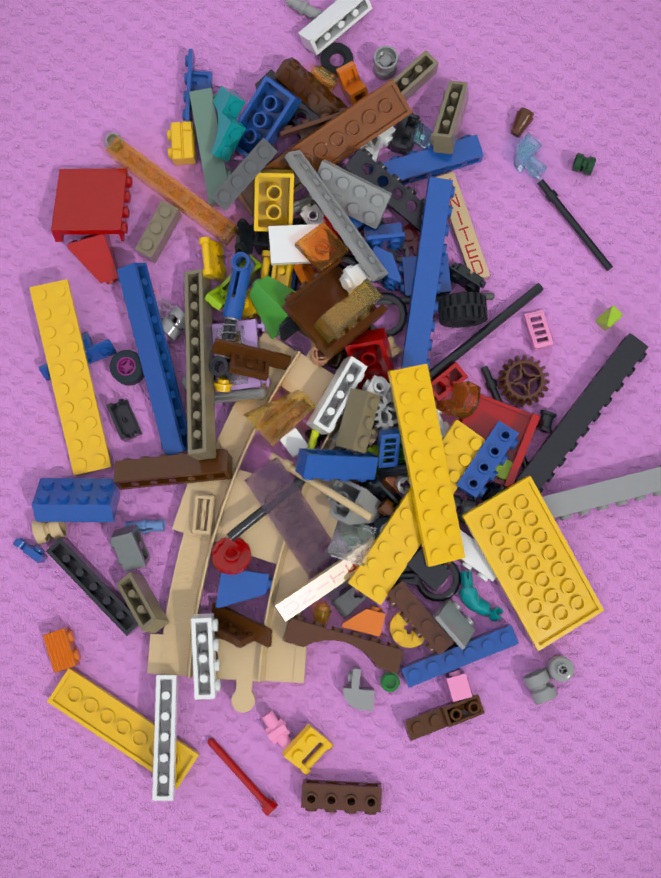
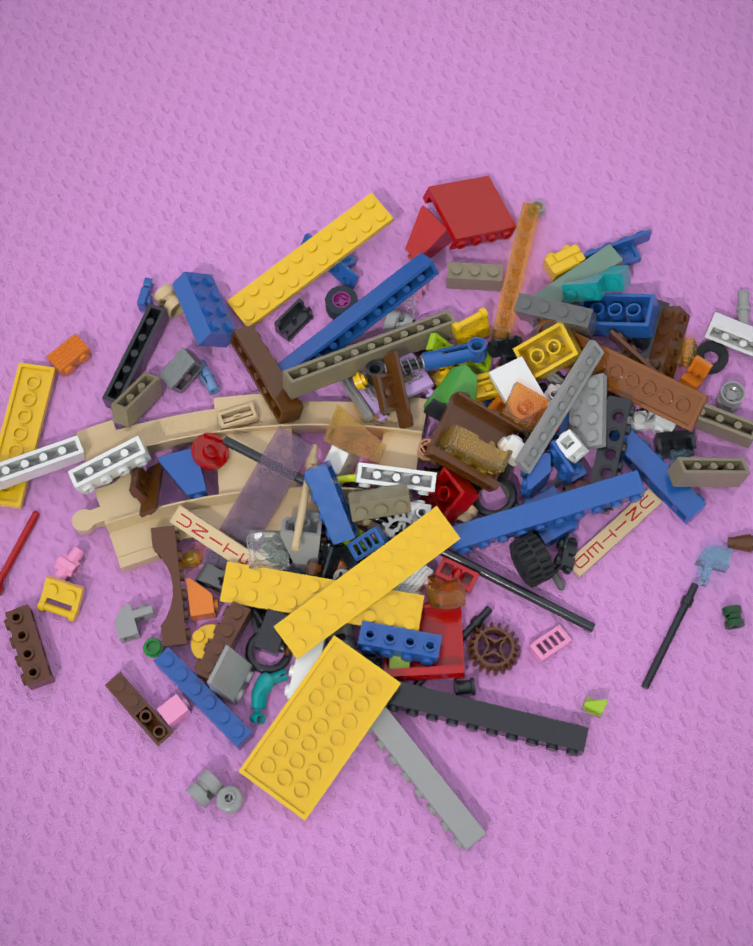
camera: 60 degrees right, 15 degrees down
none -> white brick [555,429,589,463]

